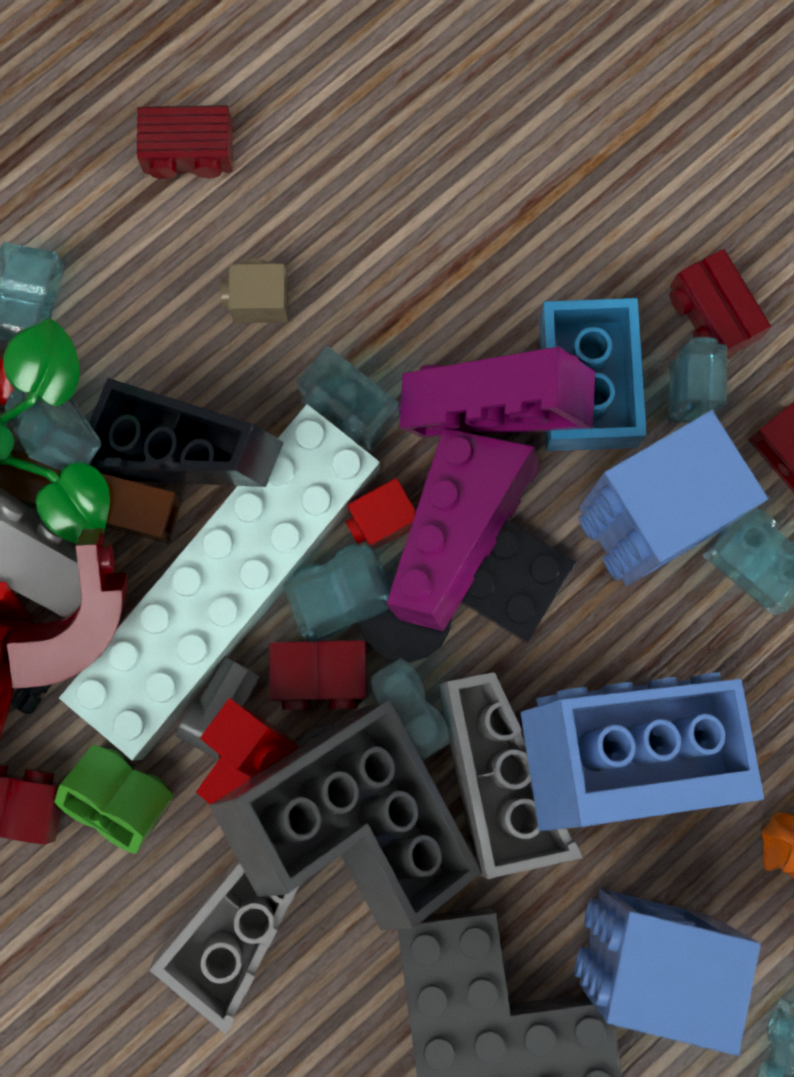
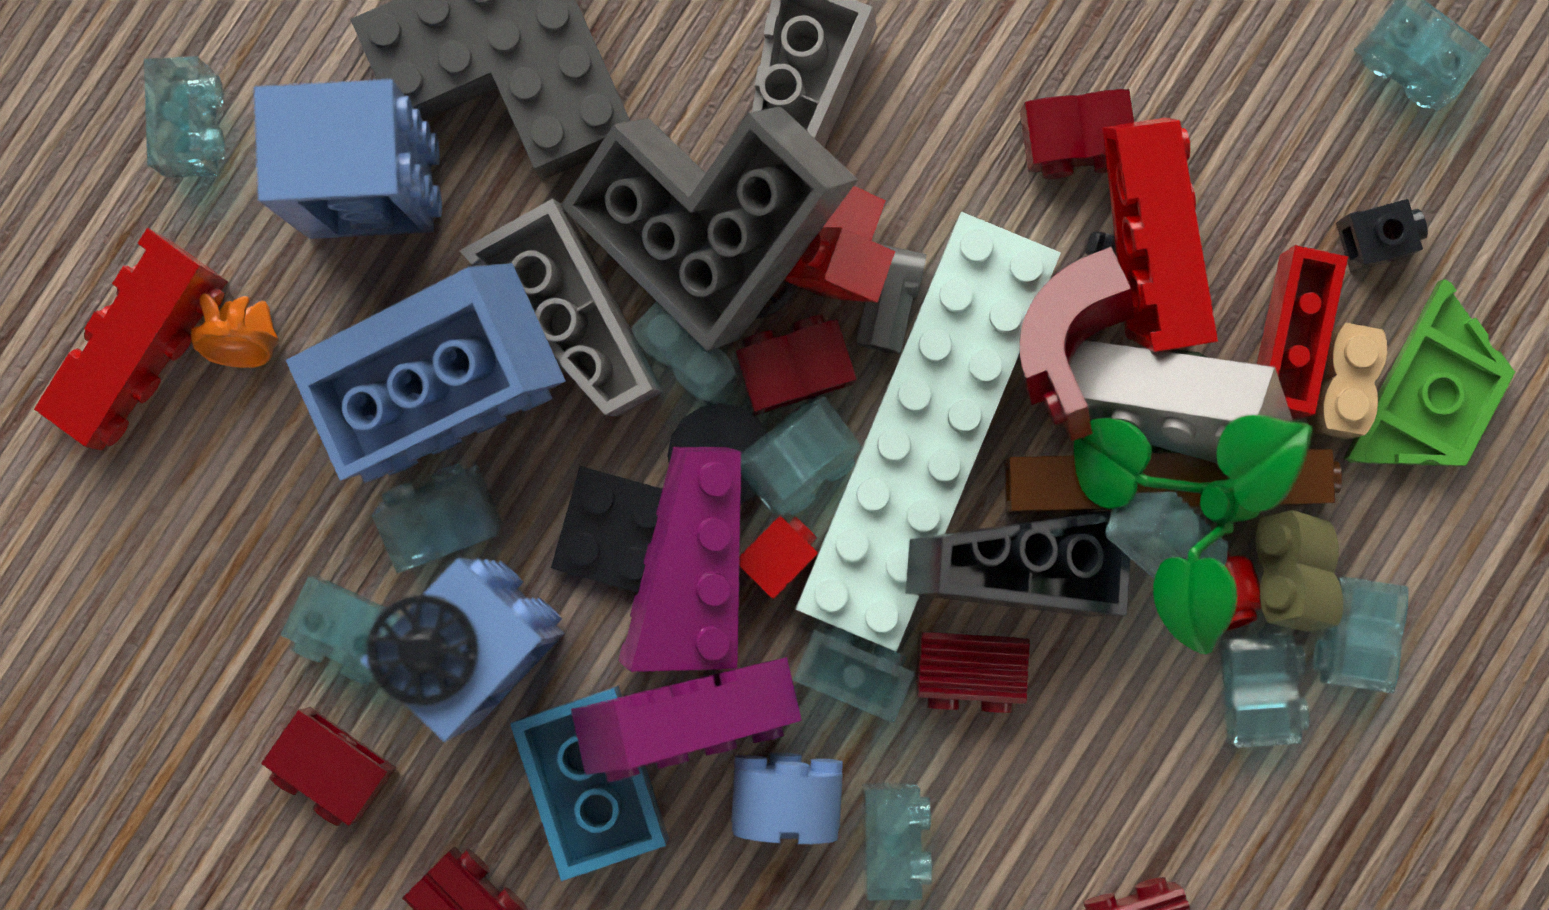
camera: 160 degrees right, 5 degrees up
bright green brick [54,745,174,854] -> none
dark tan brick [221,258,288,323] -> none
clear light blue brick [668,337,728,423] -> none
none -> black wheel [366,594,479,706]
none -> clear light blue brick [372,464,502,574]
none -> medium blue brick [731,753,843,844]
none -> clear light blue brick [863,783,932,900]
none -> dark red brick [915,631,1030,713]

